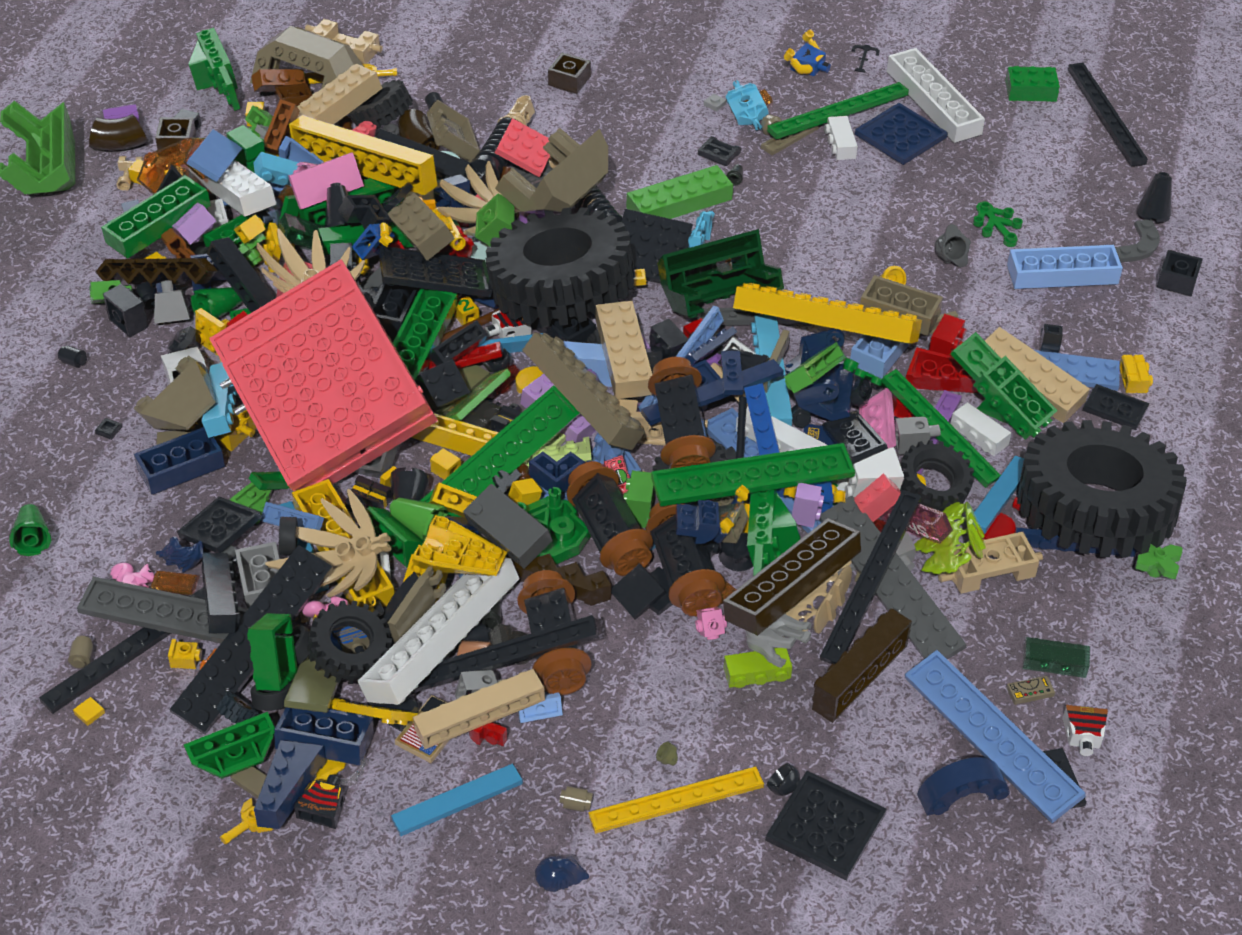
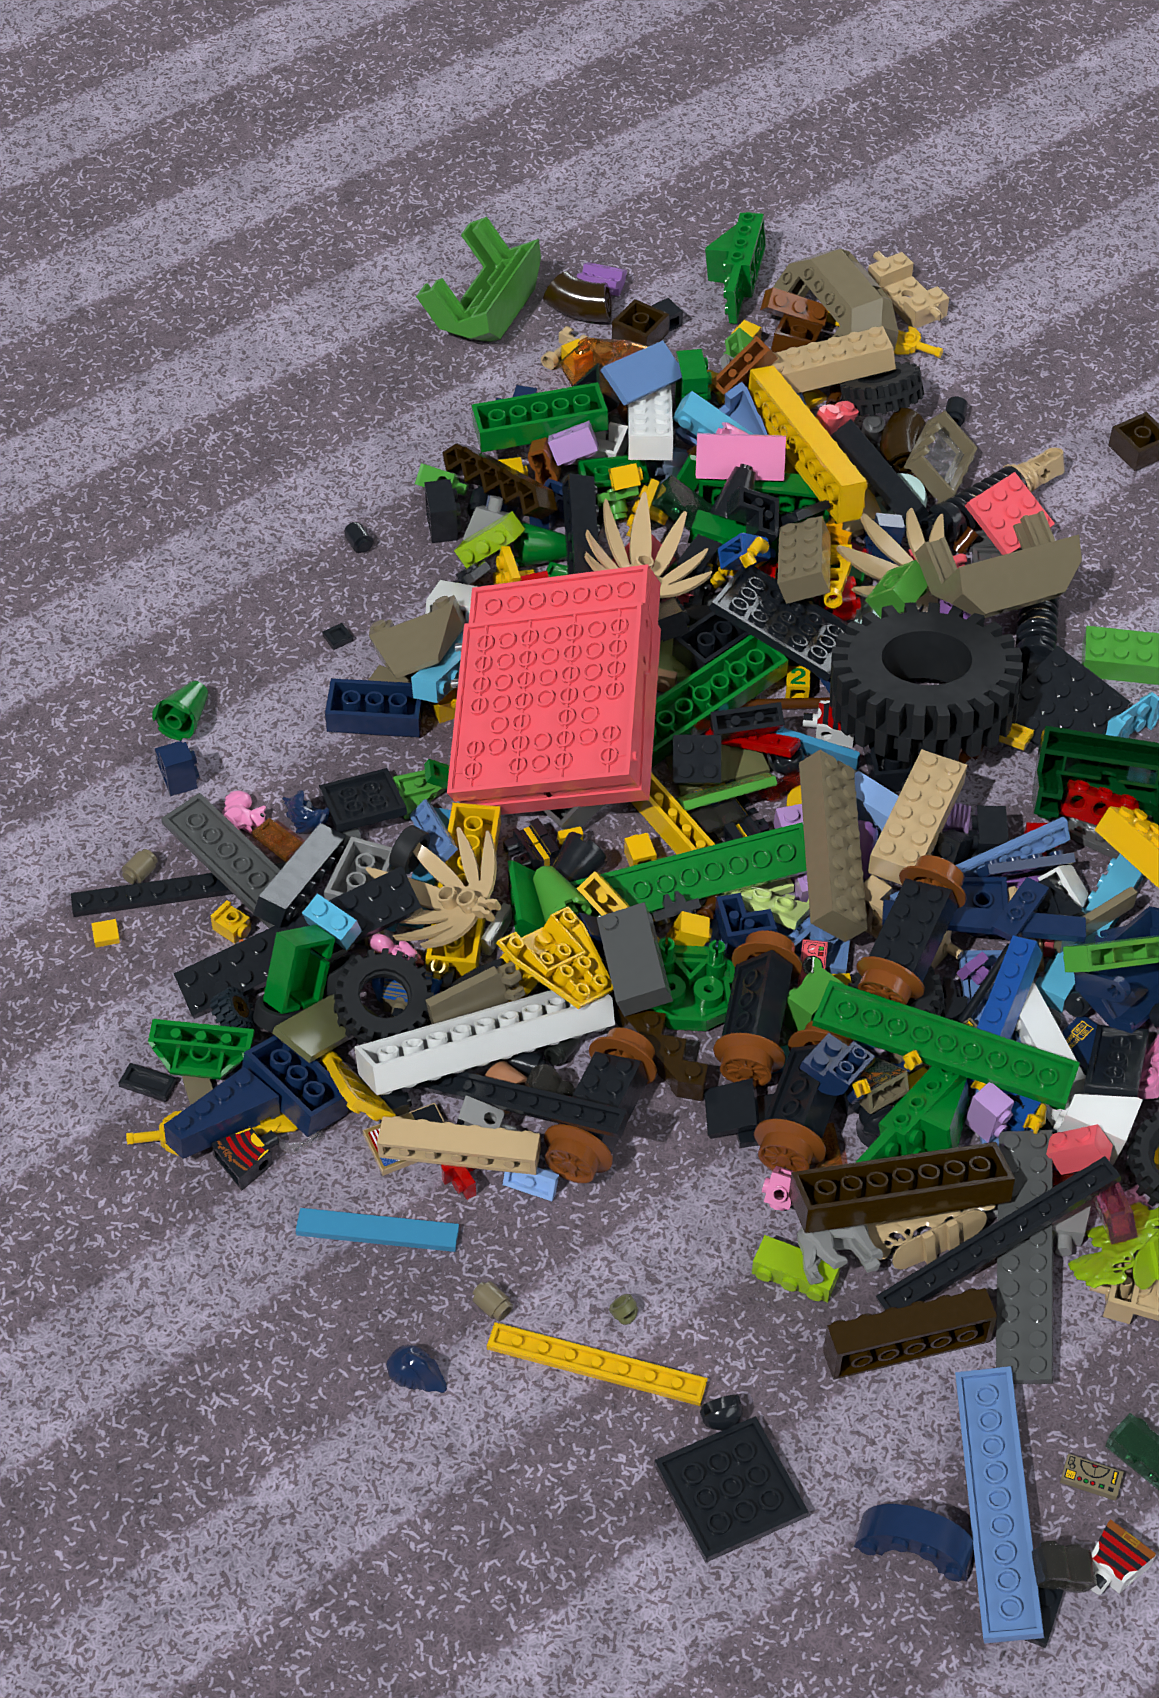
camera: 35 degrees right, 5 degrees up
none -> black tile [118,1063,177,1102]
none -> dark blue brick [154,740,200,797]
none -> medium azure brick [302,893,362,951]
none -> lime brick [454,511,525,567]
none -> medium lavender tile [957,951,989,985]
none -> clear smoke brick [1031,1541,1097,1593]
none -> red brick [1060,779,1139,825]

